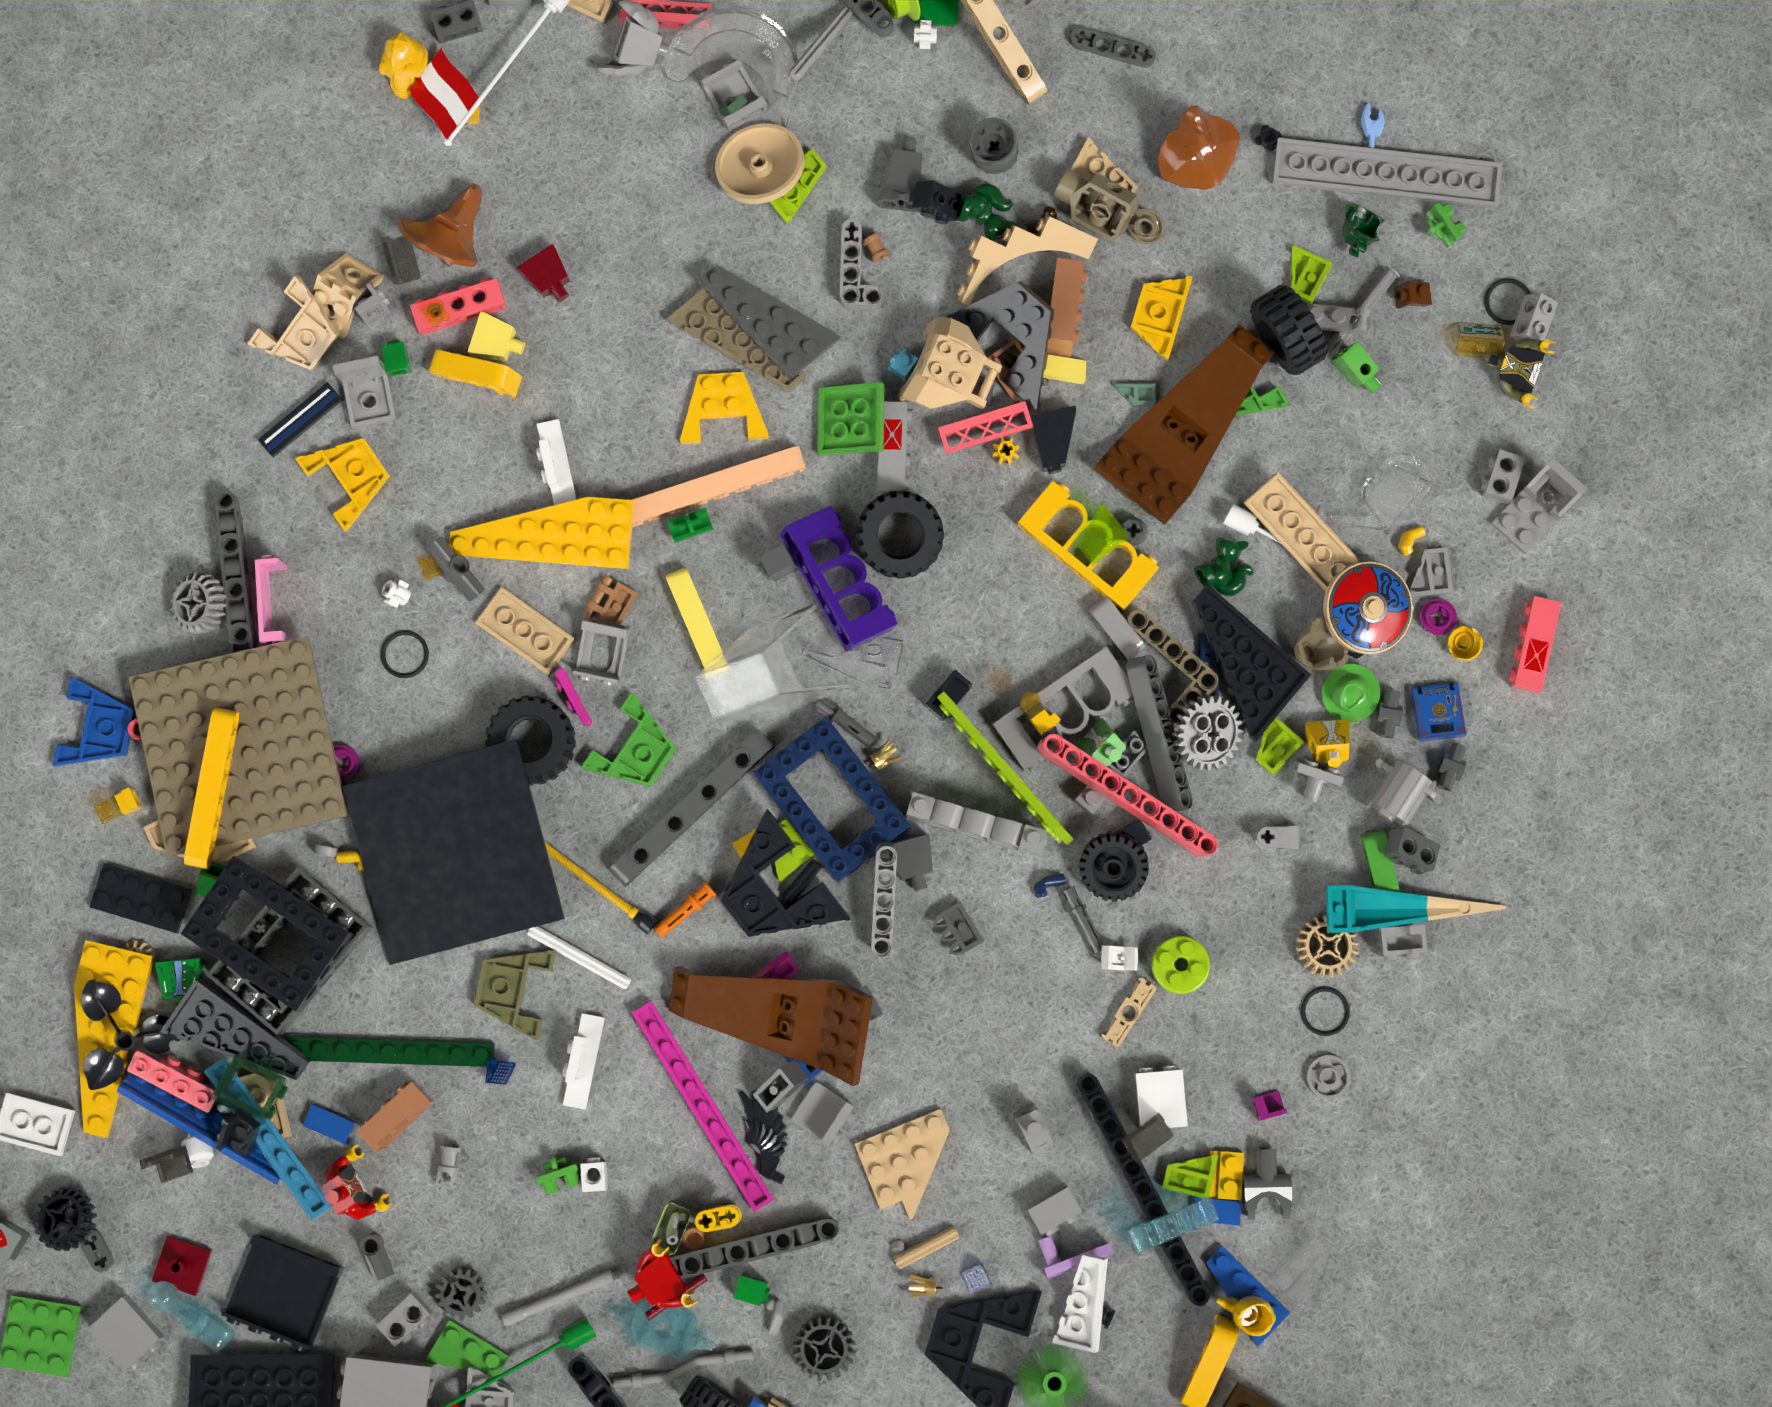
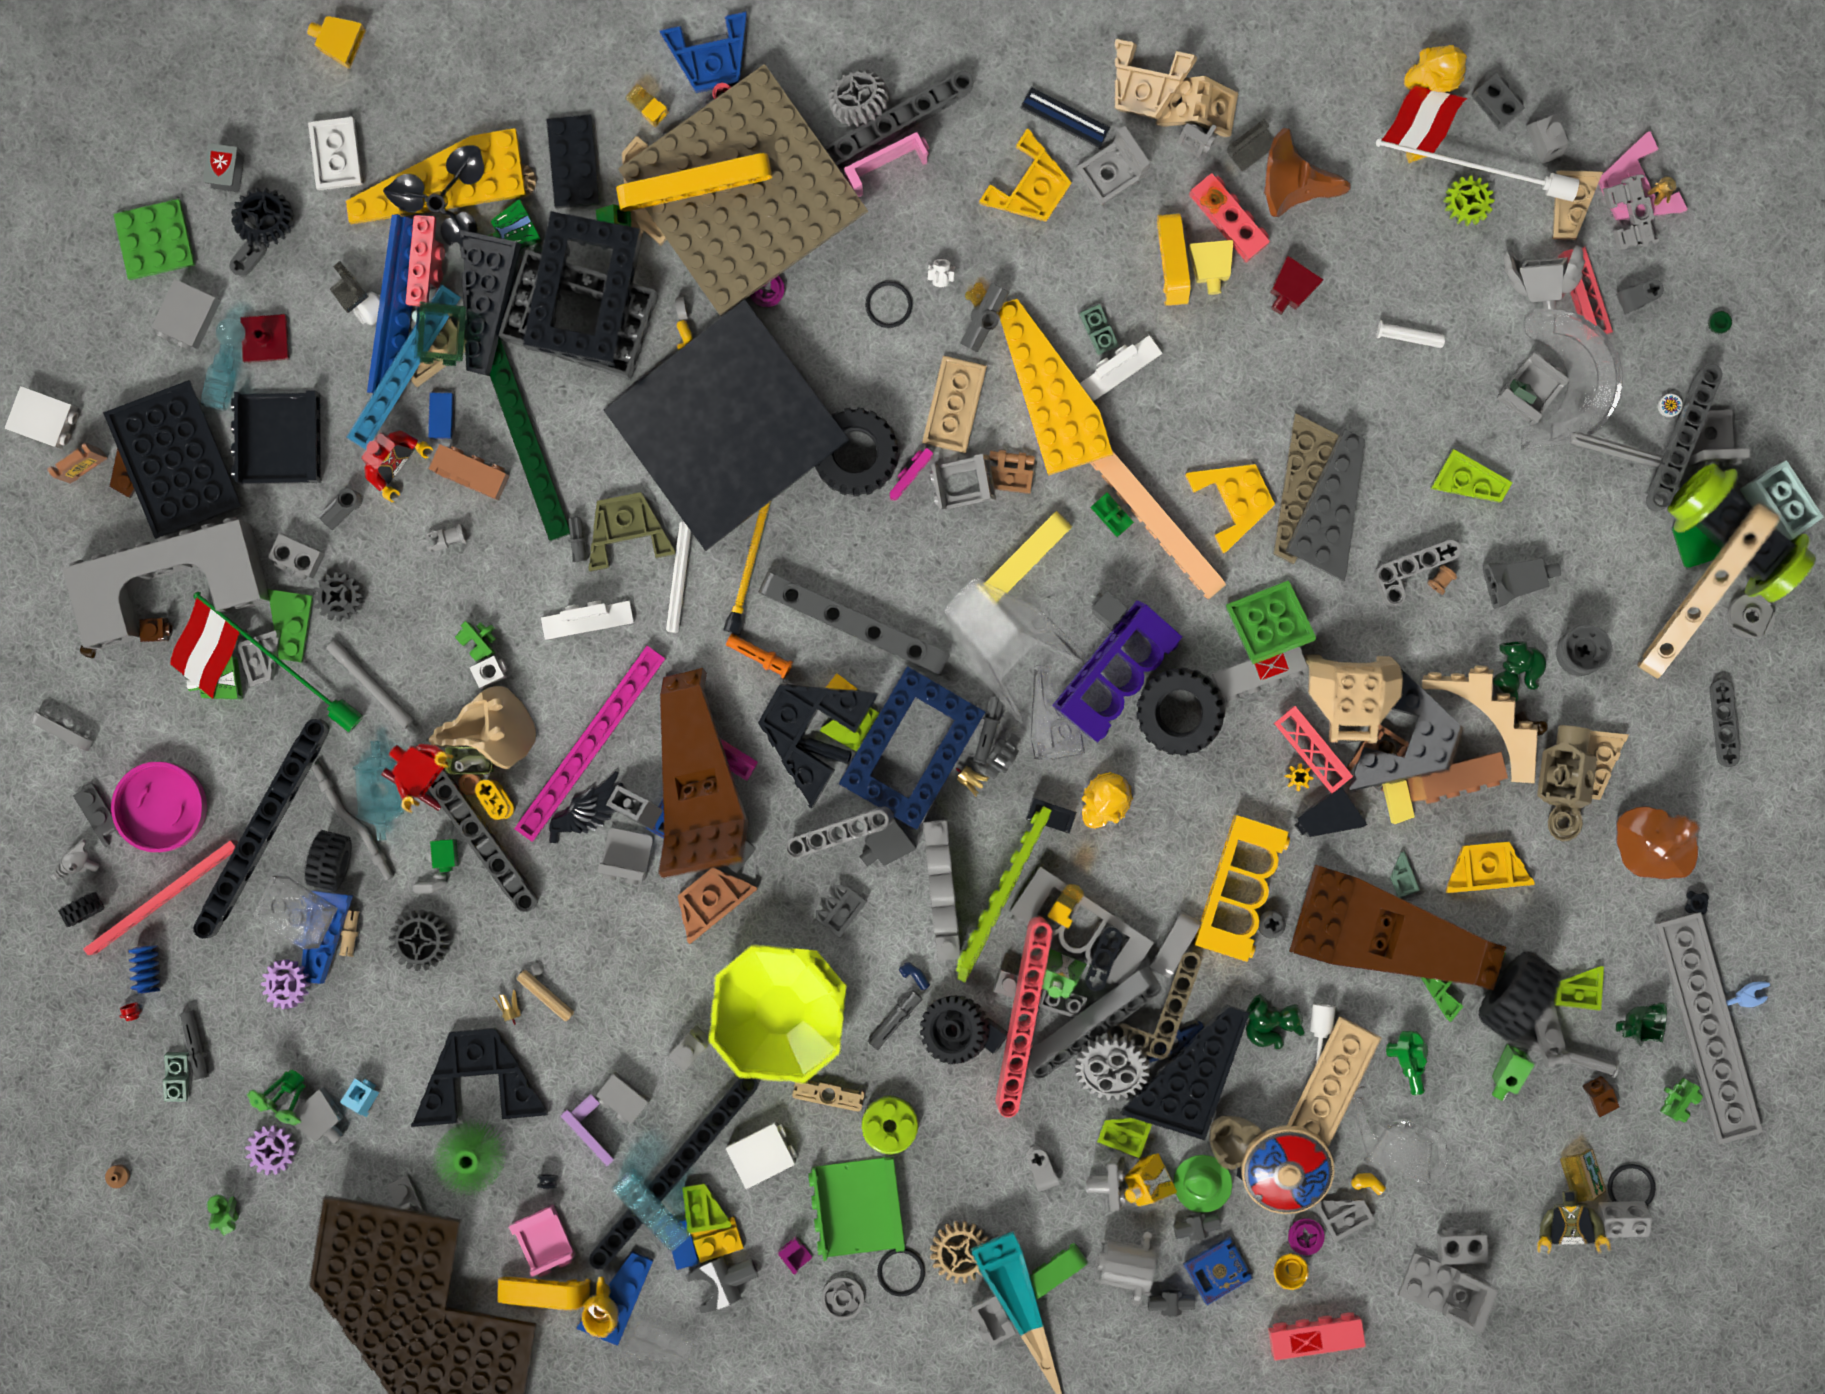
camera: 65 degrees right, 5 degrees up
black bracket [216,1108,261,1158] -> none
green brick [381,340,411,377] -> none
clear blue slope [485,1059,516,1085] -> none
bright green wing [581,693,677,787] -> none
tan dish [715,123,805,204] -> none
tan wing [855,1109,950,1219] -> none
medium azure brick [887,348,918,382] -> none
black brick [912,180,962,224] -> none
white gear [914,20,937,49] -> none
clear blue slope [961,1263,992,1294] -> none
white wing [1052,1253,1108,1353] -> none
clear neon green wing [1079,502,1129,566] -> none
white bracket [1101,946,1138,970] -> none
clear smoke panel [1120,1113,1174,1163] -> none
dark grey brick [1384,826,1440,875] -> none
none -> tan animal [429,686,536,769]
none -> bright pink panel [509,1204,575,1277]
none -> dark grey axle [568,517,587,562]
none -> nougat wing [677,868,758,944]
none -> neon yellow windscreen [709,945,846,1083]
none -> bright green panel [808,1156,905,1261]
none -> dark grey gear [985,733,1021,779]
none -> sand green slope [1078,304,1119,355]
none -> yellow head [1081,772,1133,828]
none -> black beam [1085,927,1122,991]
none -> white axle [1376,320,1445,348]
none -> green pin [1386,1031,1428,1095]
none -> lime gear [1444,176,1495,226]

